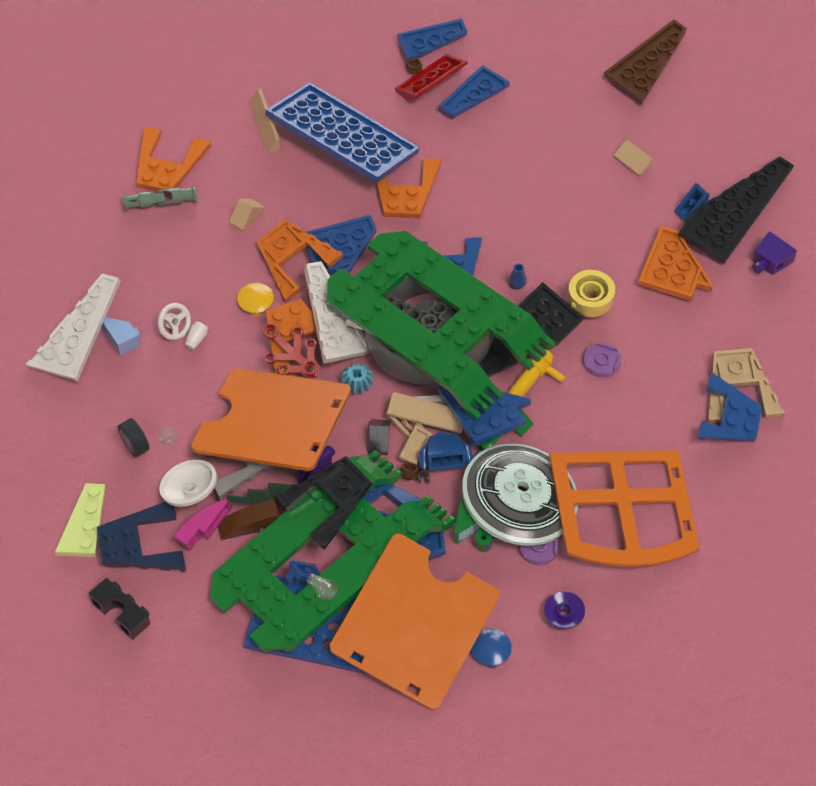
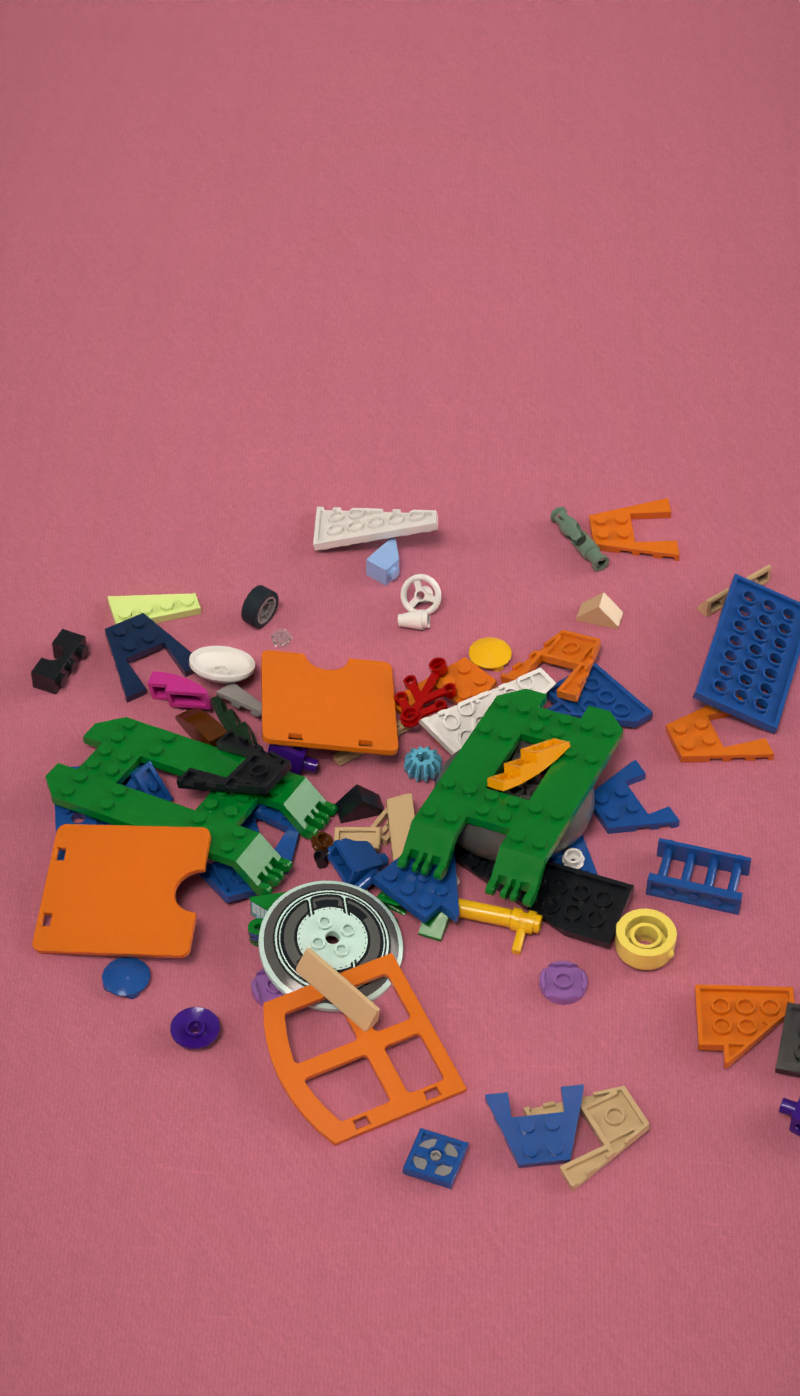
camera: 70 degrees right, 10 degrees down
clear cone [307,574,337,600] -> none
blue cone [509,263,527,289] -> none
none -> tan slope [296,948,380,1032]
none -> blue piece [403,1128,469,1189]
none -> light orange slope [487,738,570,791]
none -> blue fence [646,838,752,915]

